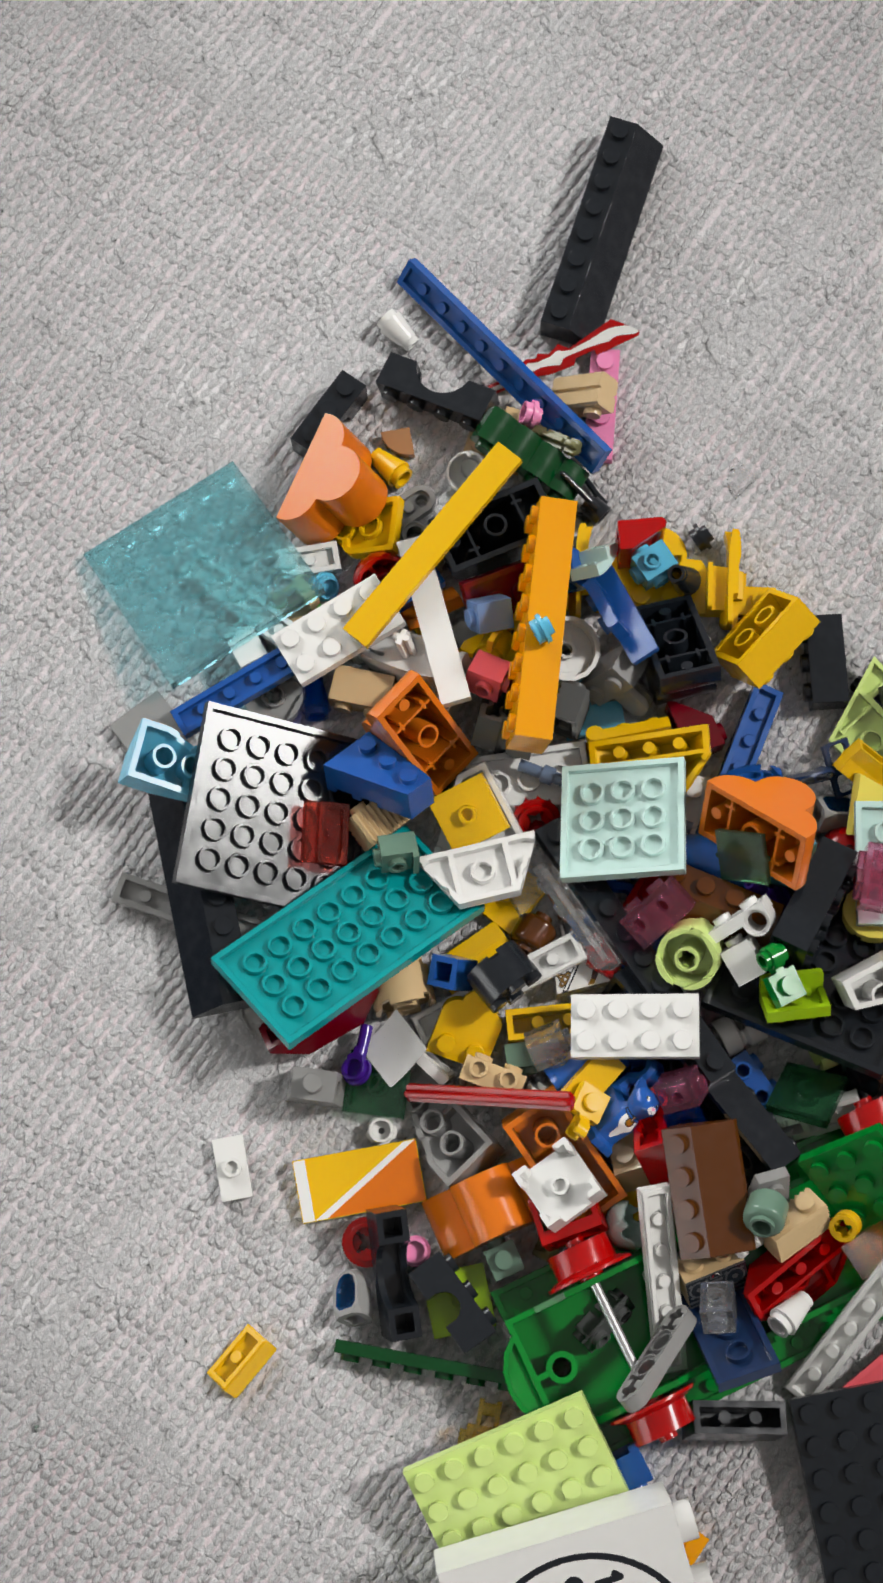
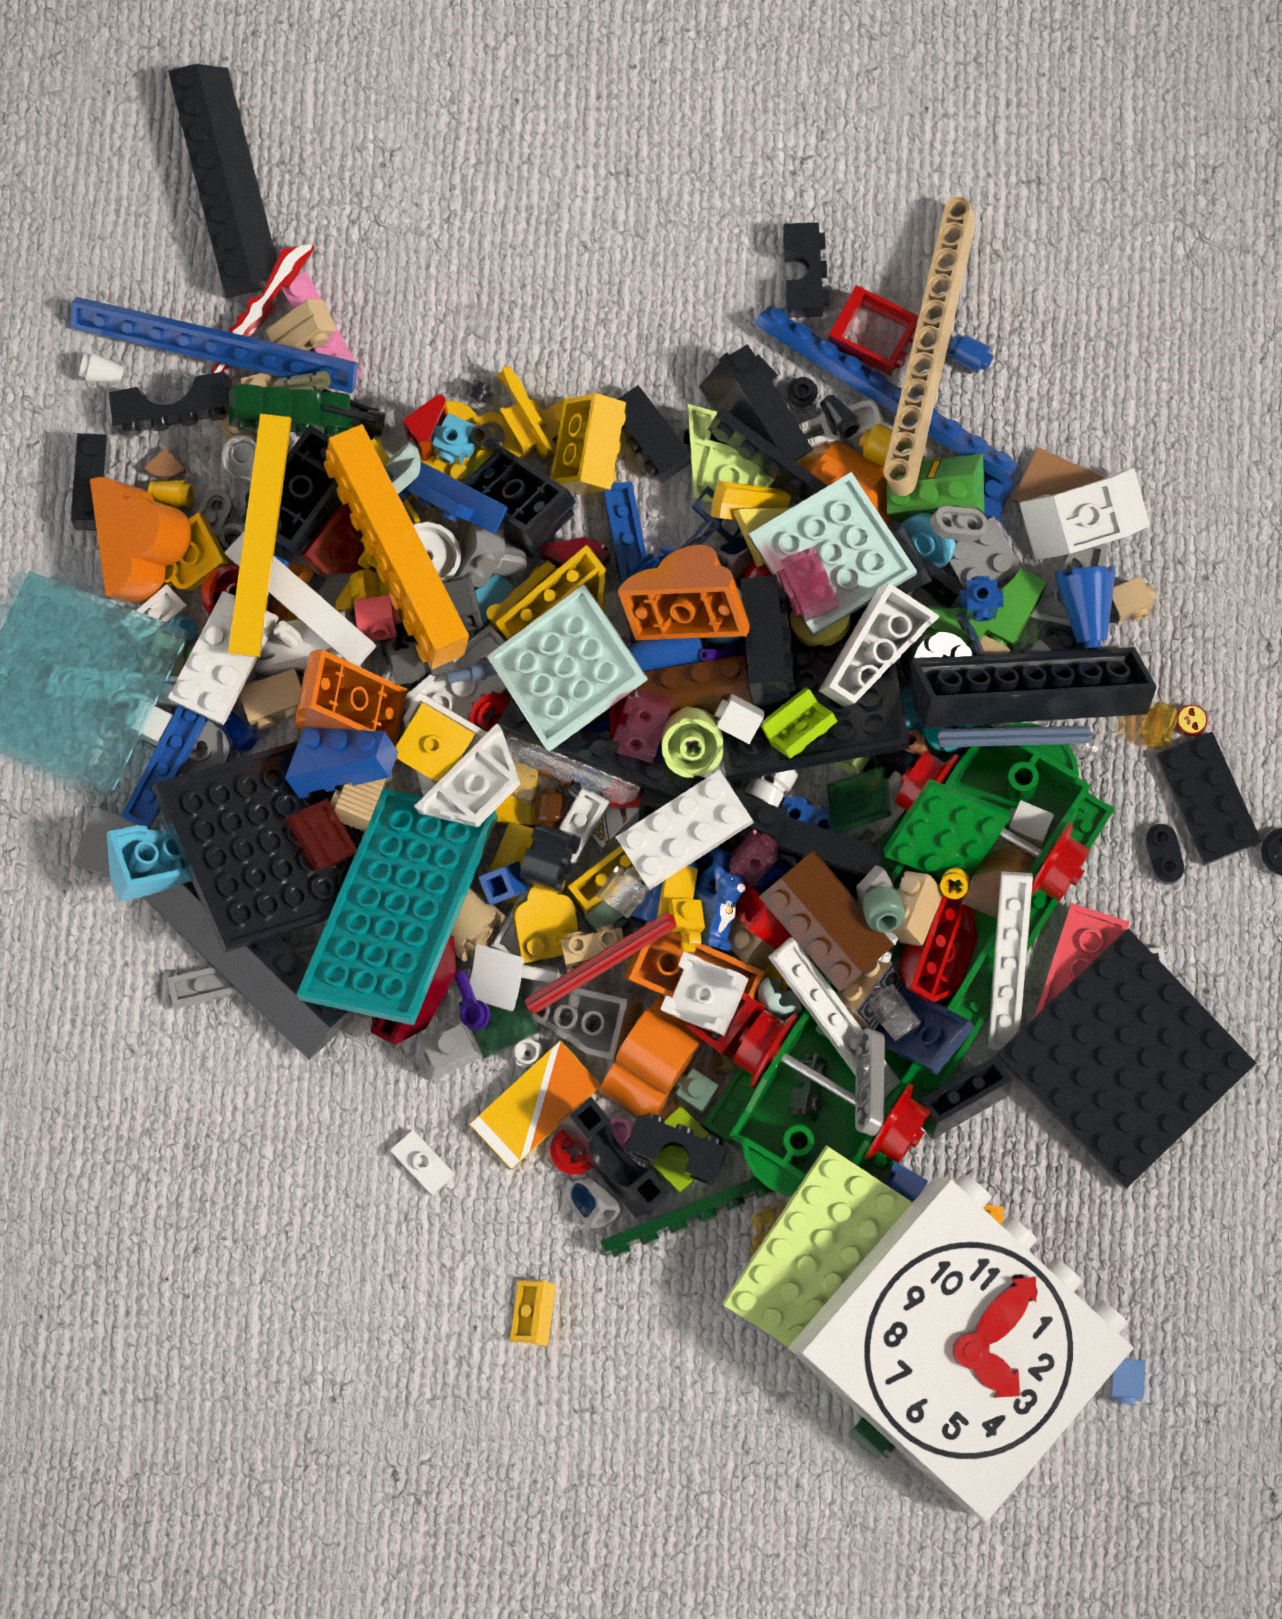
camera: 35 degrees left, 0 degrees up
sand green brick [372,831,420,874] -> none
medium blue brick [464,594,514,634] -> none
bright pink plate [519,400,543,430] -> none
medium azure plate [528,613,555,644] -> none
white plate [708,894,776,943] -> none
piece [715,828,771,885] -> none
green plate [756,943,807,1008] -> none
white cone [767,1291,813,1338] -> none

